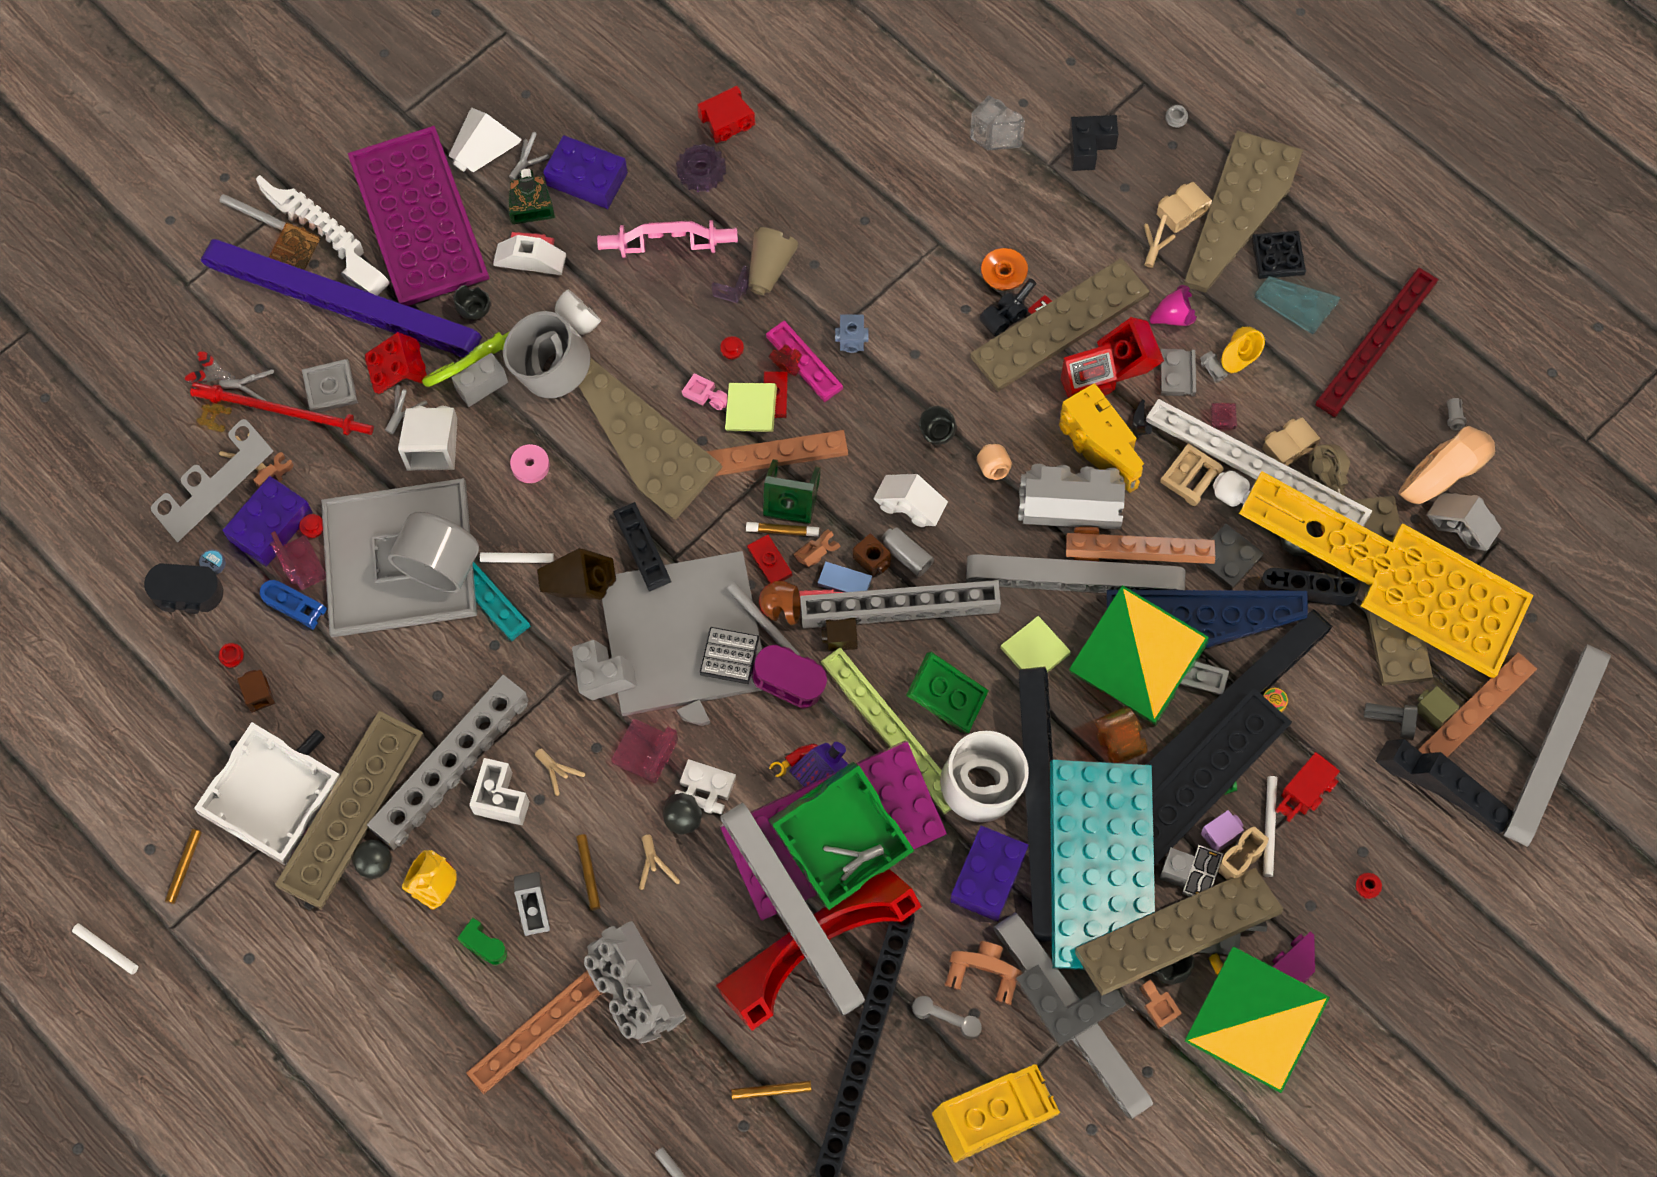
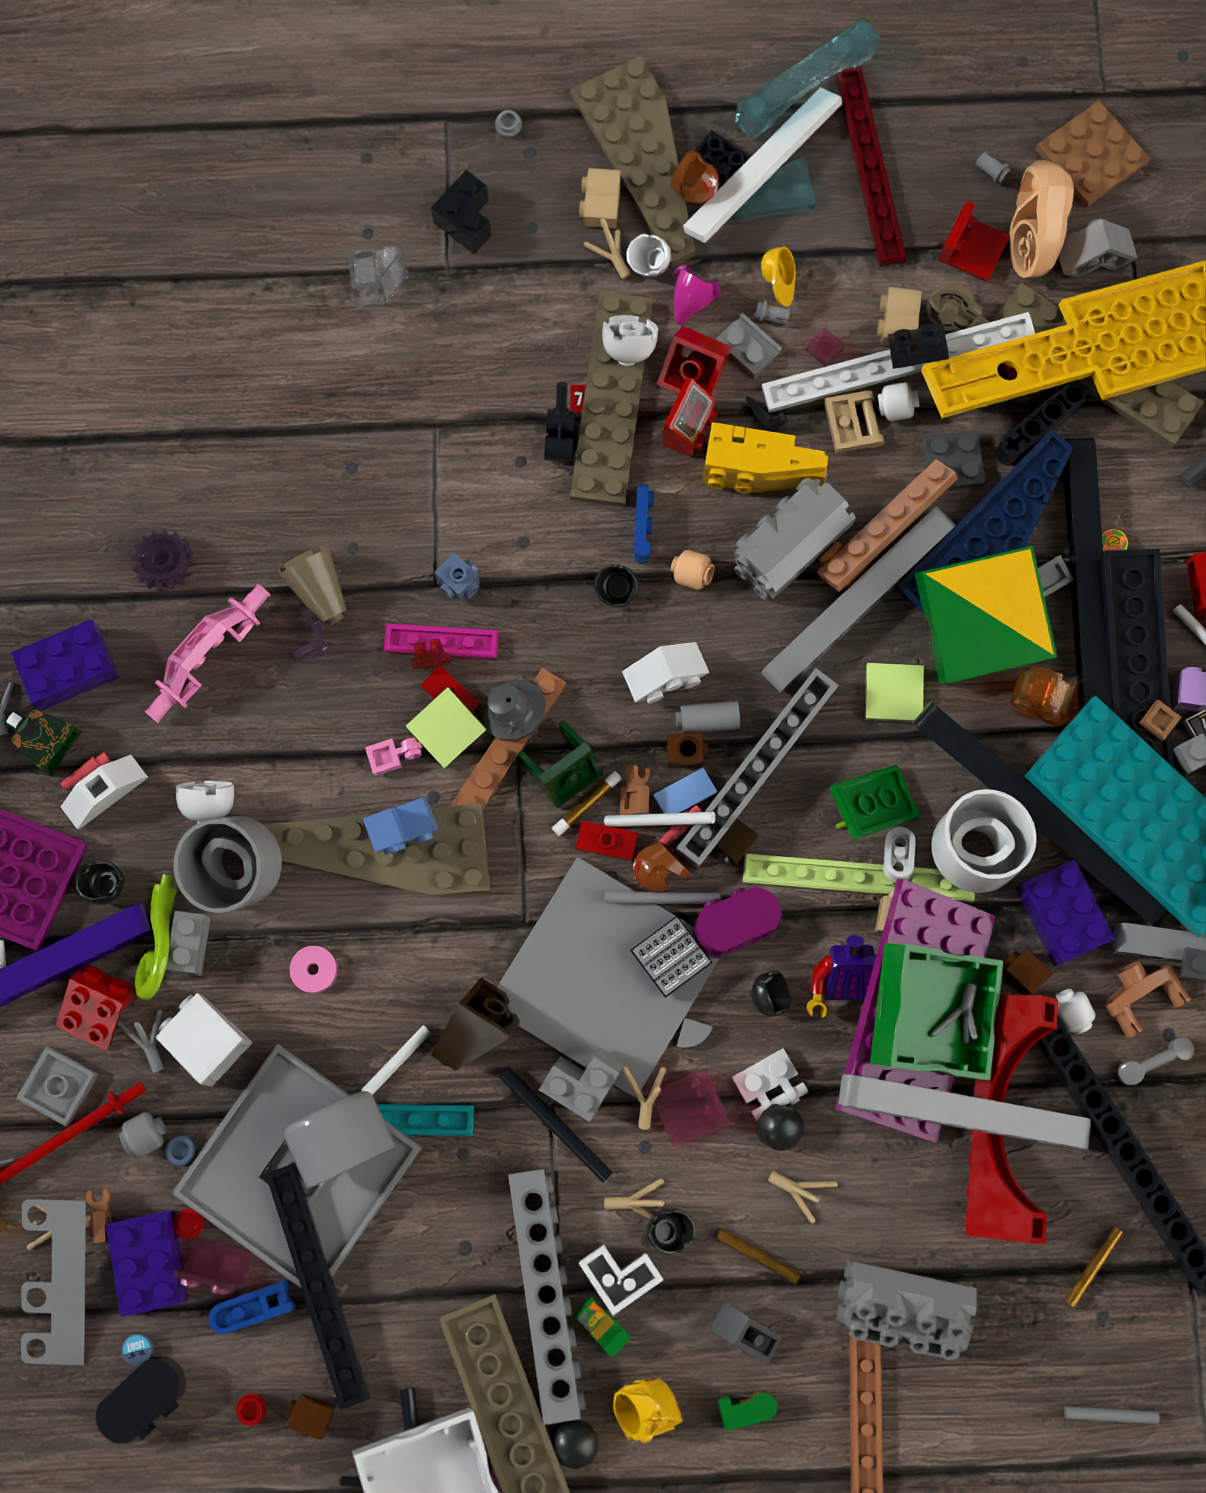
camera: 50 degrees left, 10 degrees up
black plate [613,502,671,592] -> none
red hips [697,86,755,144] -> none
red plate [720,336,744,359] -> none
orange dish [981,248,1028,290] -> none
none -> light grey head [119,1112,167,1157]
none -> sand blue tile [166,1135,197,1166]
none -> black tile [265,1163,371,1410]
none -> medium blue brick [363,797,439,855]
none -> dark grey hat [482,680,546,740]
none -> black piece [499,1066,613,1183]
none -> green leg [574,1297,632,1358]
none -> white cylinder [602,315,658,366]
none -> white bar [604,812,715,827]
none -> tan plant [622,1066,666,1130]
none -> white hair [627,234,671,277]
none -> blue plate [634,484,654,564]
none -> pearl dark grey hair [646,1208,695,1255]
none -> dark orange helmet [671,150,719,204]
none -> white tile [683,87,842,243]
none -> clear light blue arch [735,17,880,140]
none -> pearl dark grey hair [751,970,790,1017]
none -> white plate [883,827,916,882]
none -> black plate [888,324,949,369]
none -> red bracket [938,201,1009,282]
none -> reddish brown brick [1002,949,1053,995]
none -> medium nougat plate [1035,101,1150,208]
none -> white head [1056,989,1096,1035]
none -> medium nougat tile [1139,700,1182,741]

